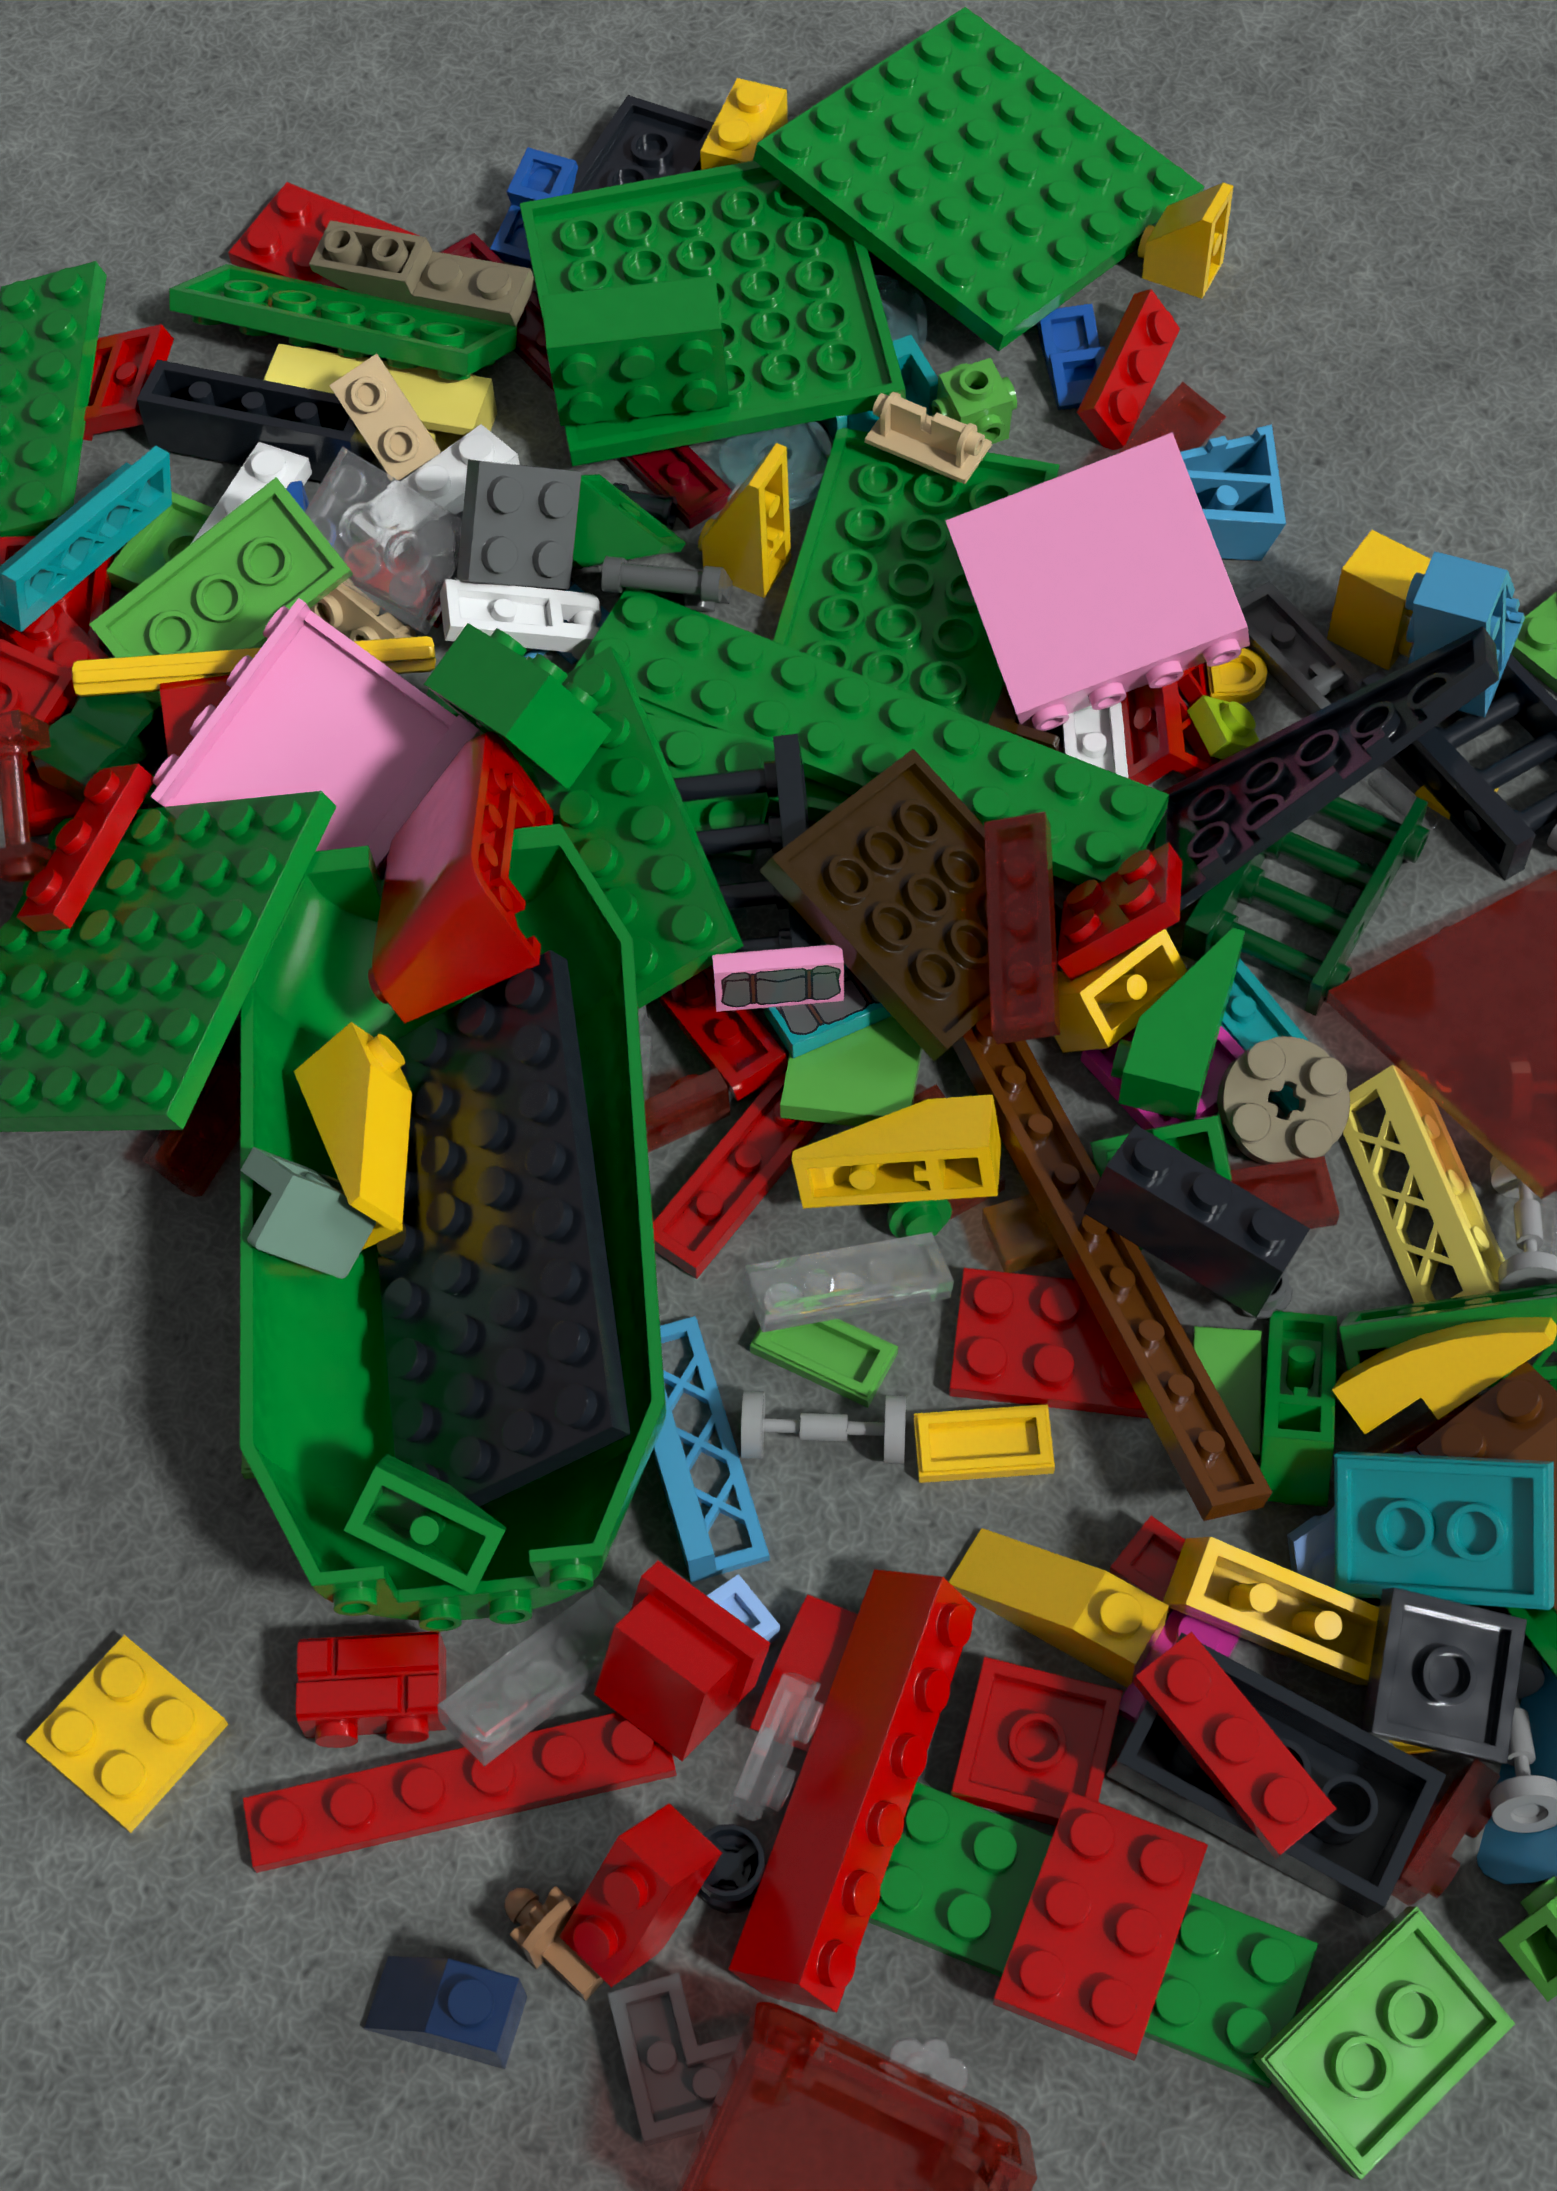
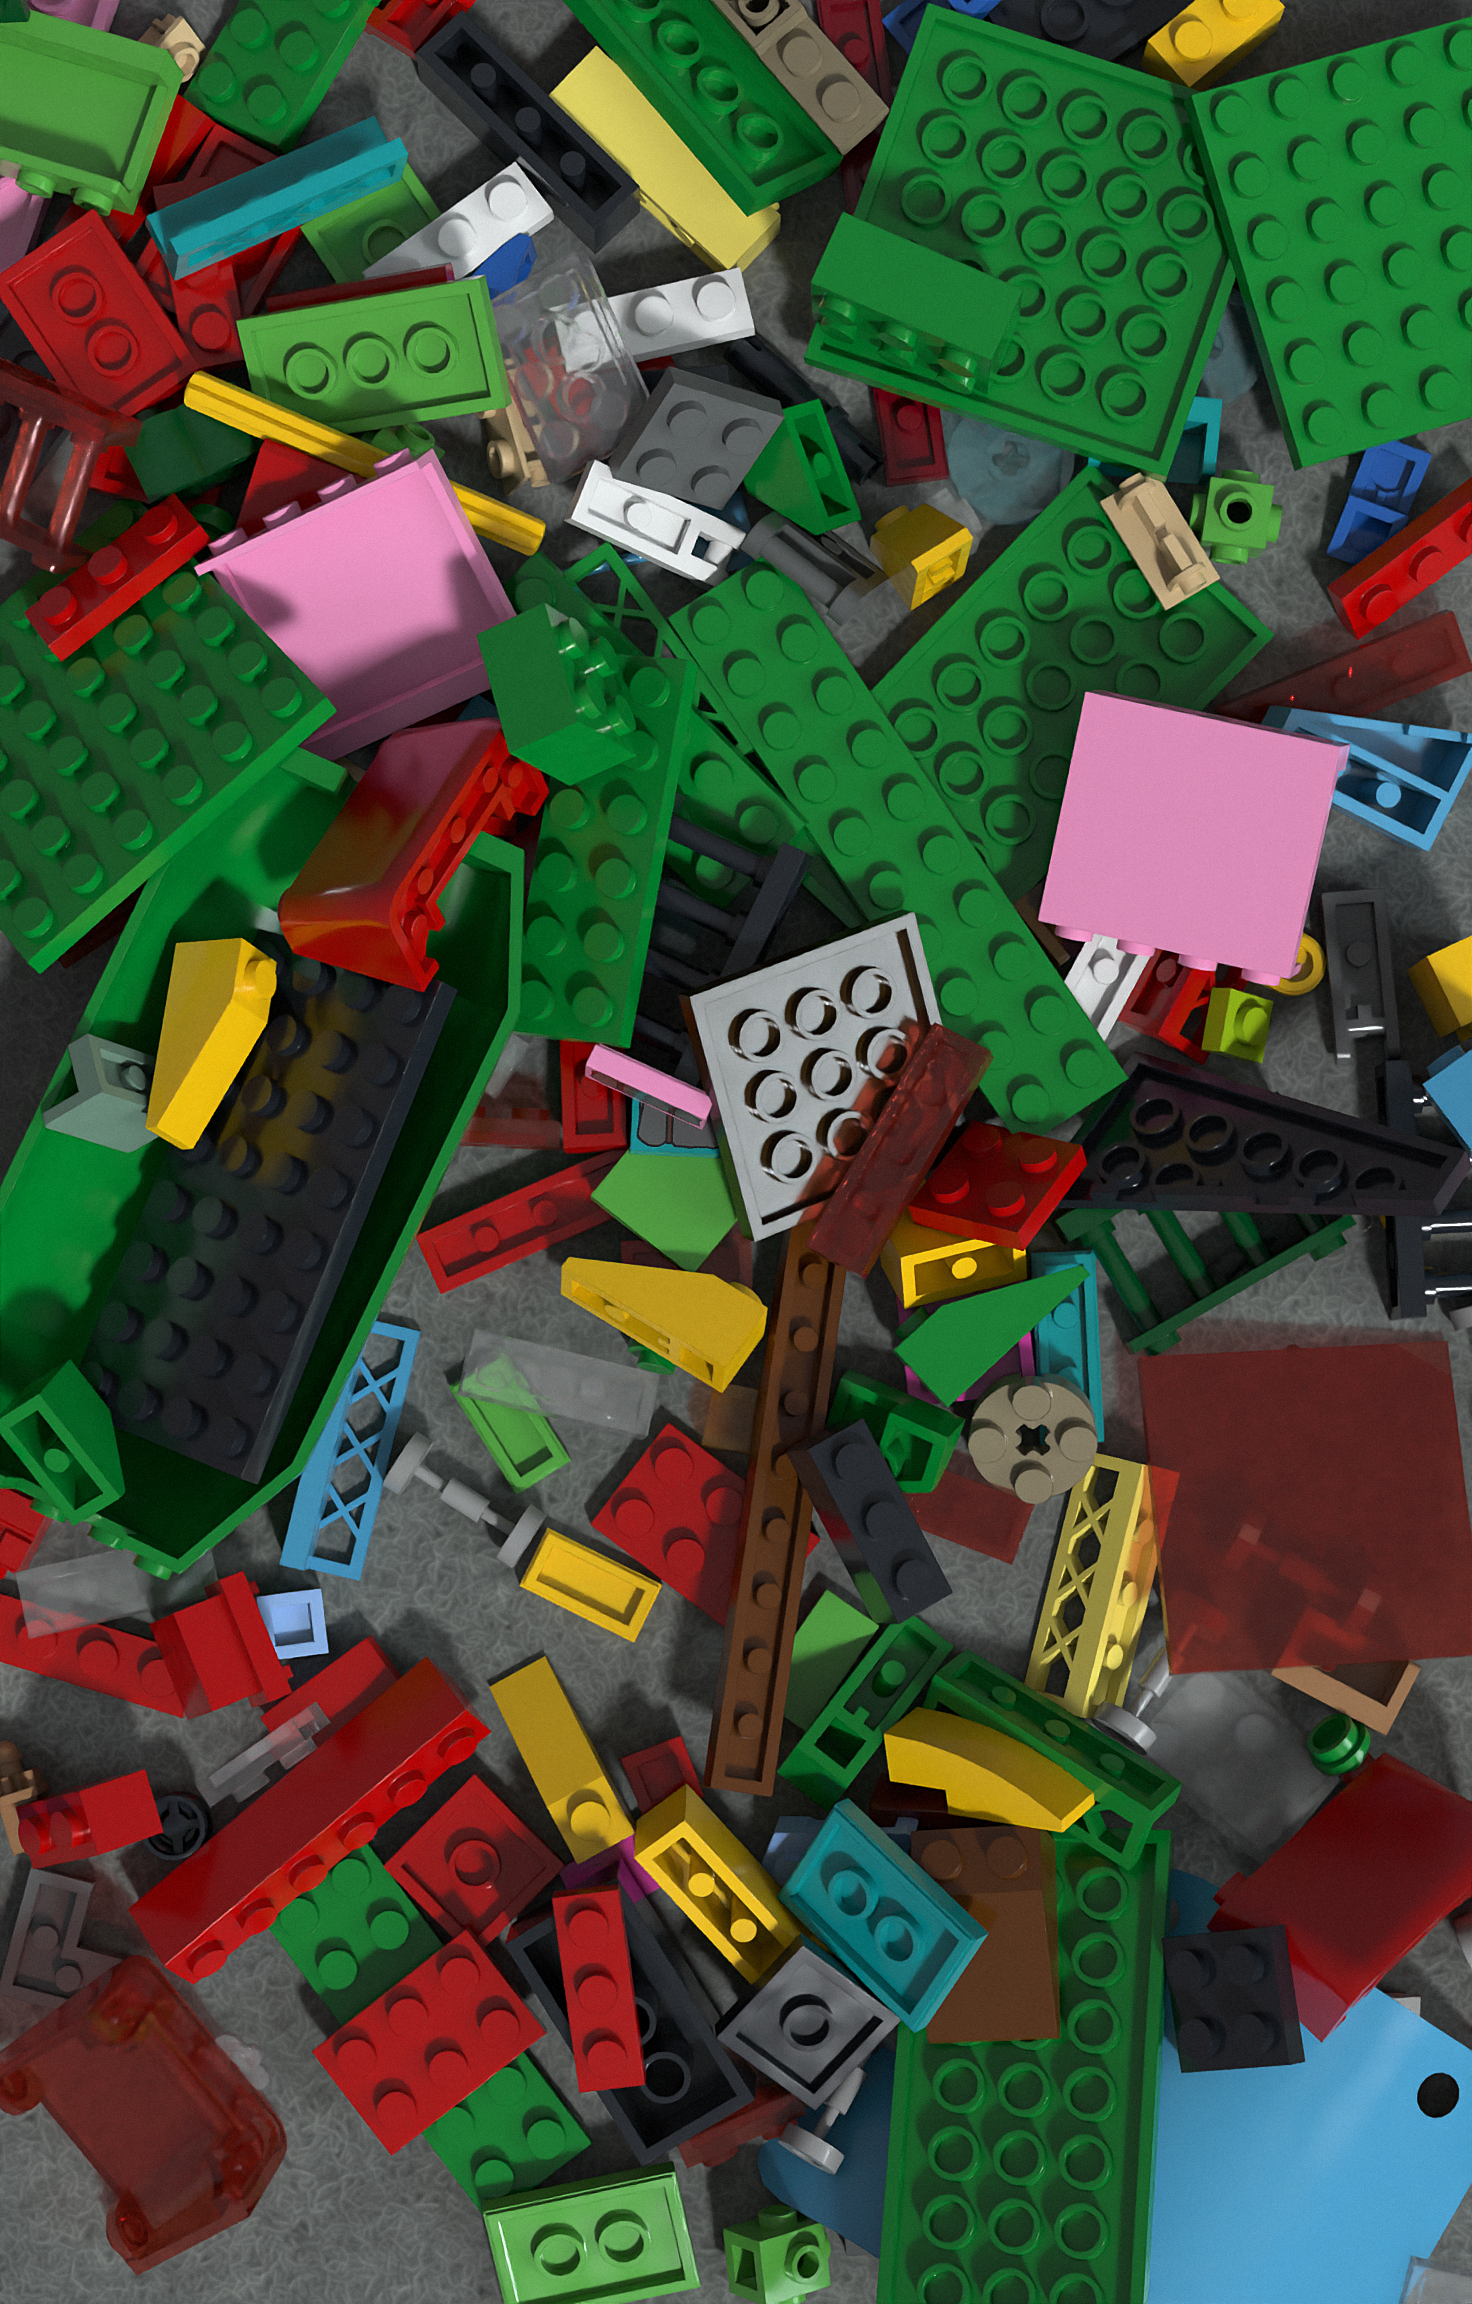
camera: 30 degrees right, 25 degrees up
tan hinge [329,354,441,484] -> none

